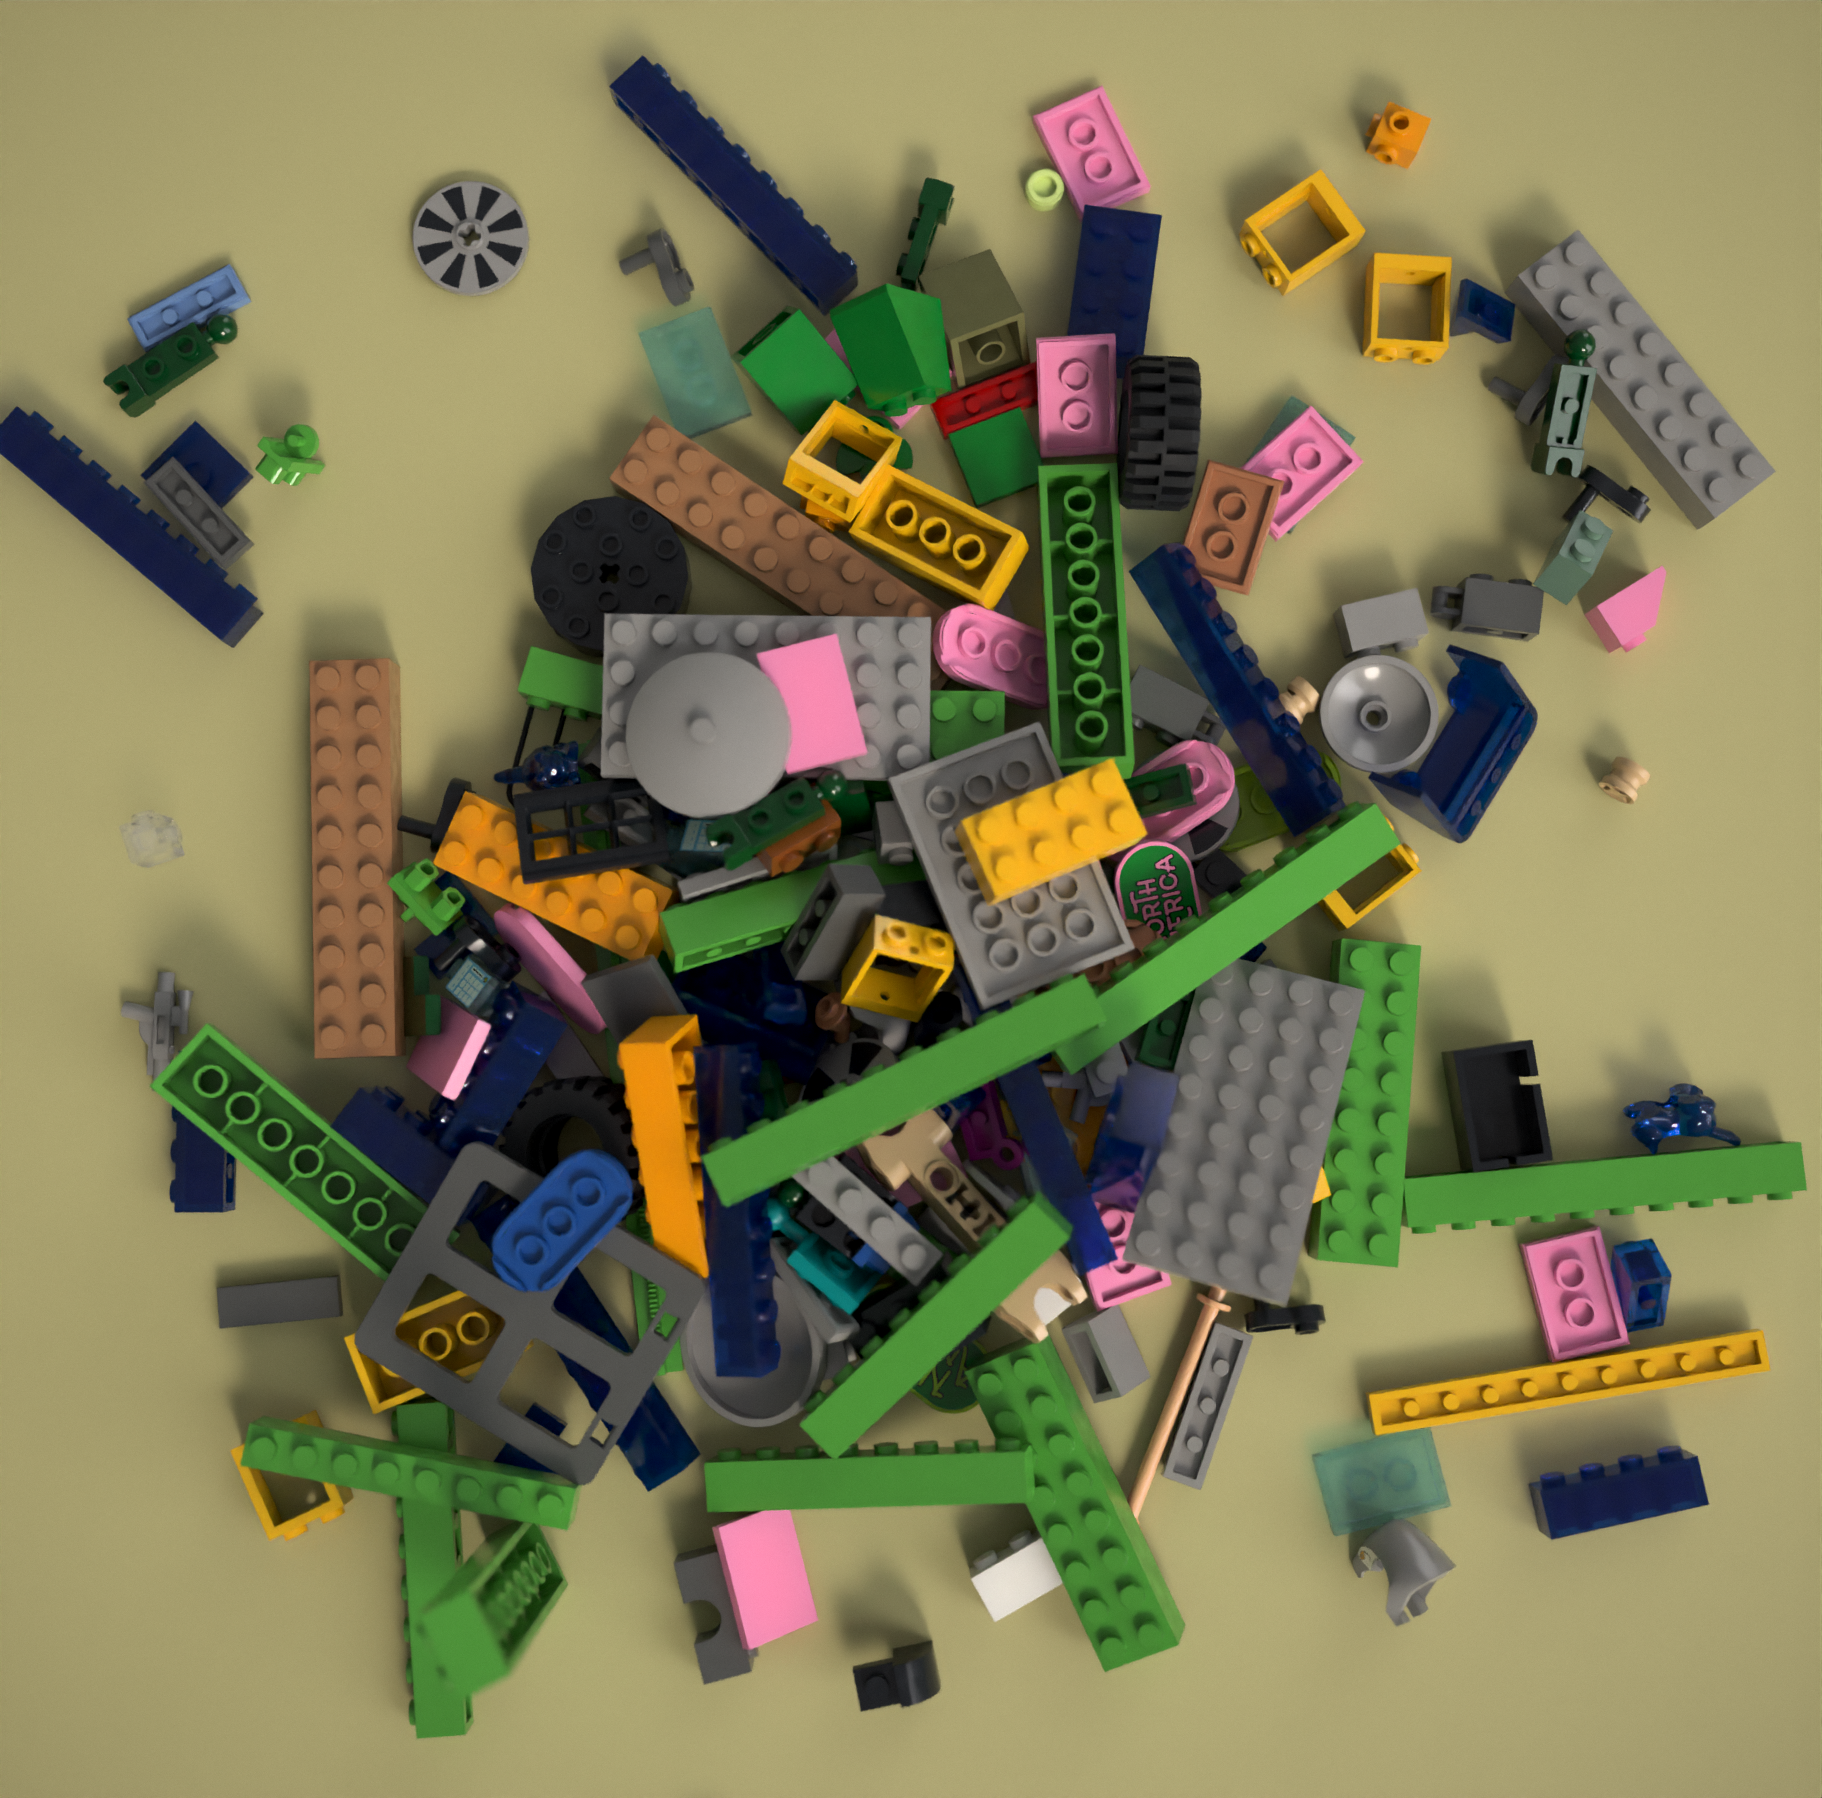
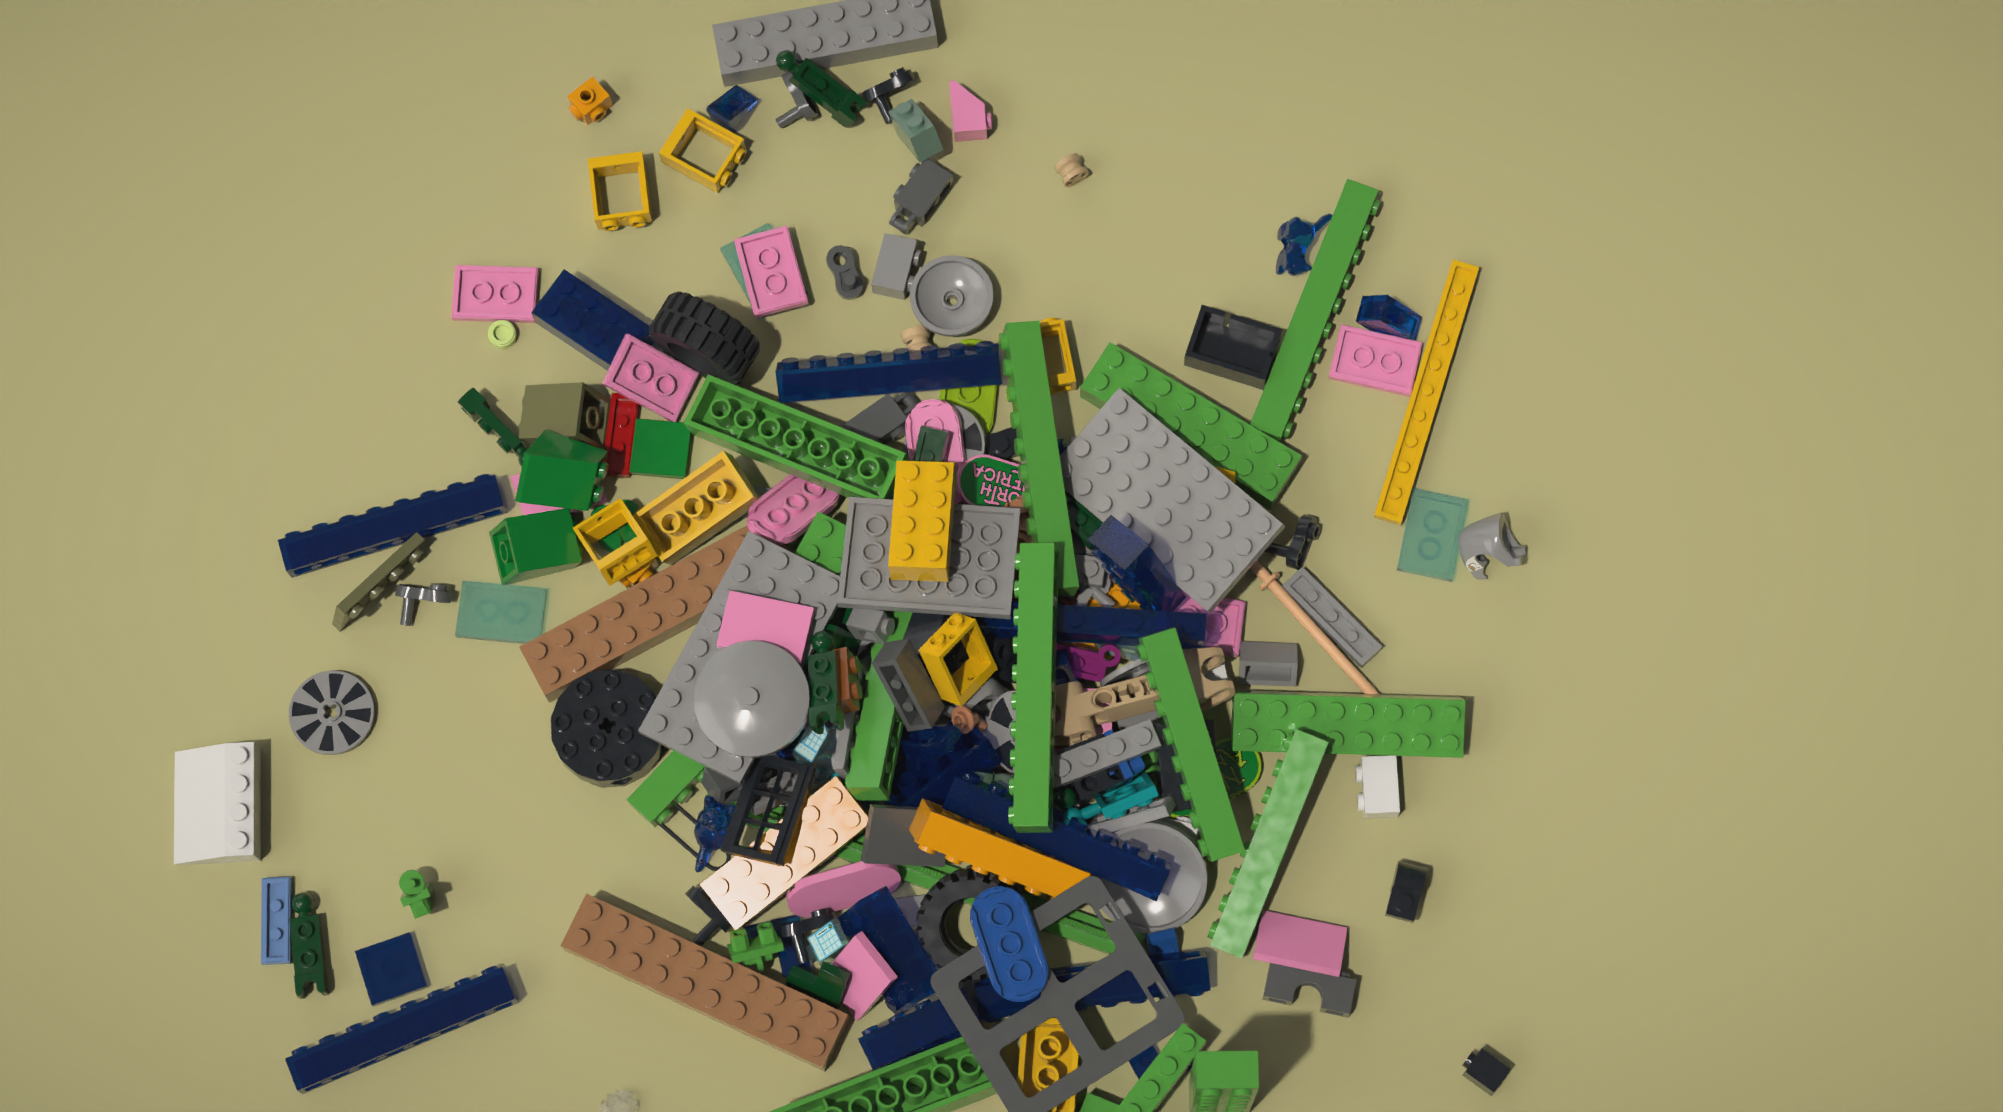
camera: 55 degrees left, 10 degrees down
dark grey tile [143,457,255,570] -> none
nougat tile [1173,460,1284,596] -> none
clear blue windscreen [1368,644,1538,843] -> none
clear blue brick [1528,1446,1709,1540] -> none
none -> white slope [174,742,261,865]
none -> olive wing [332,532,425,632]
none -> dark grey piece [826,245,863,300]
none -> blue plate [1146,928,1180,962]

